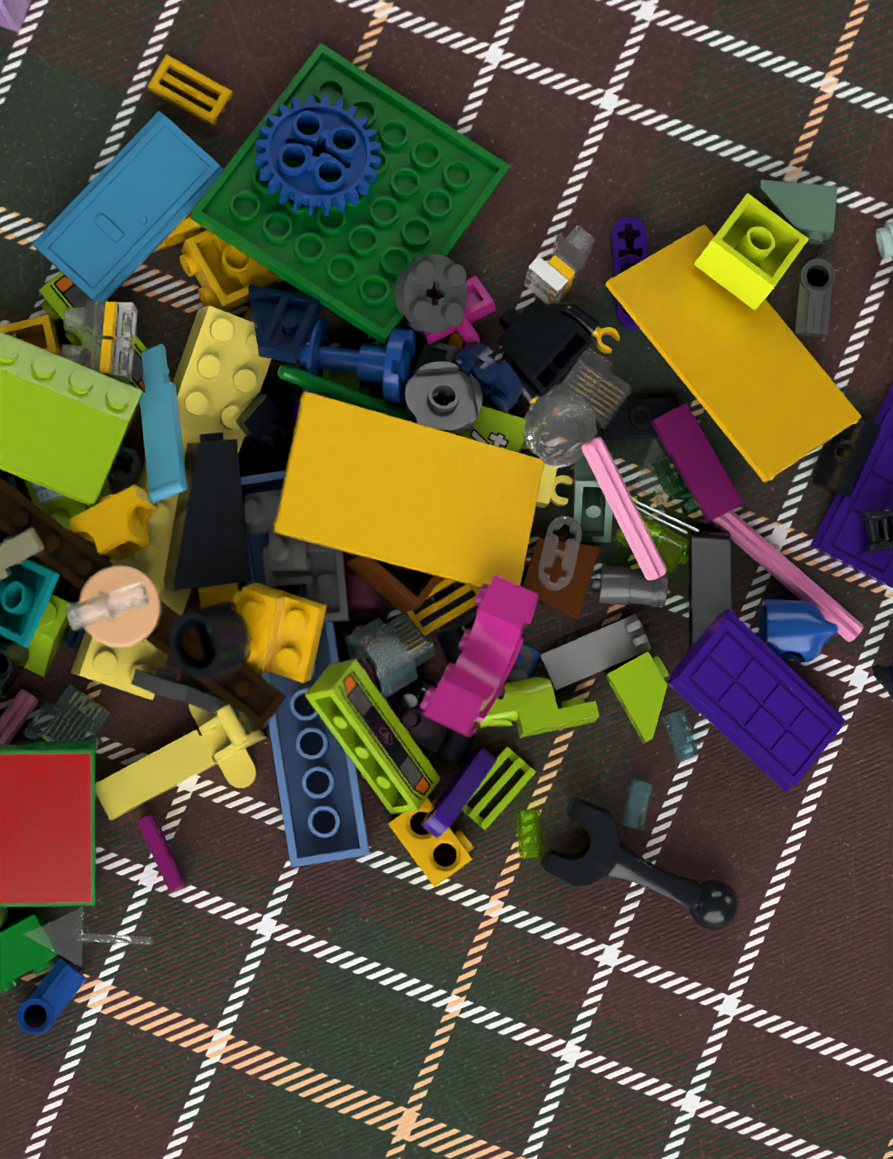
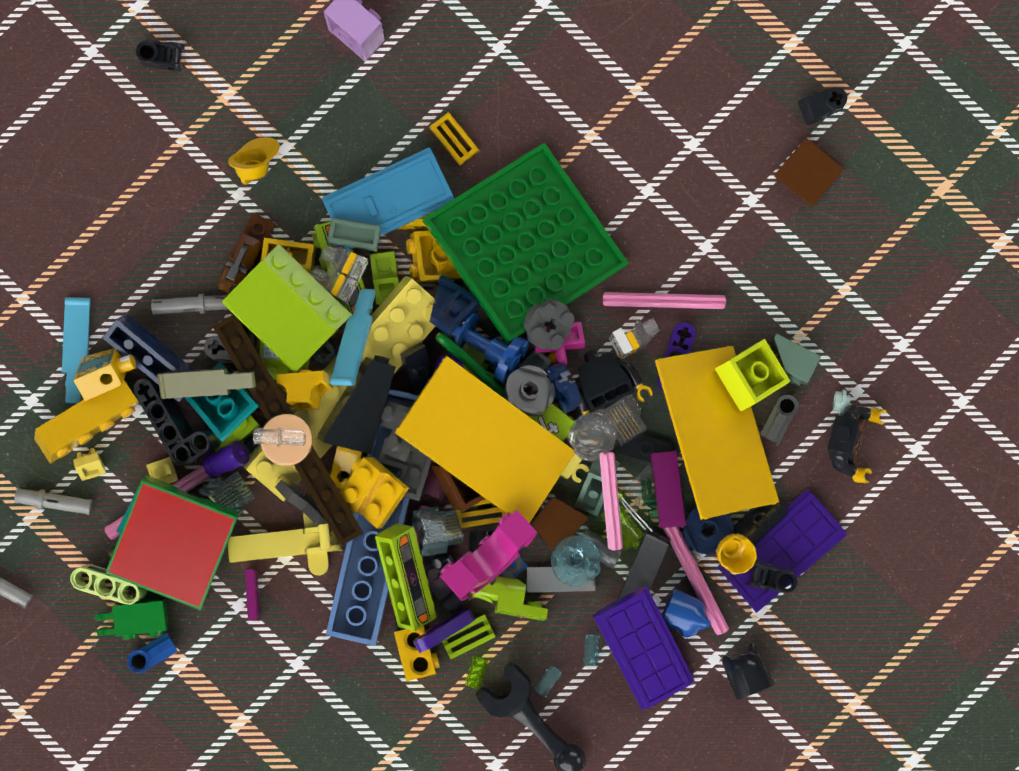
camera: 20 degrees right, 0 degrees up
clear piece [24,907,154,967] -> none
black piece [169,601,251,677] -> none
blue gear [255,94,381,216] -> none
clear beam [538,516,582,591] -> none
lime slope [605,652,669,744] -> none
none -> dark purple piece [203,441,250,478]
none -> sand green tile [327,217,381,251]
none -> lime slope [370,250,399,305]
none -> clear light blue plate [551,536,600,587]
none -> bright pink axle [603,292,726,309]
none -> dark blue plate [683,508,734,555]
none -> yellow hair [716,533,757,574]

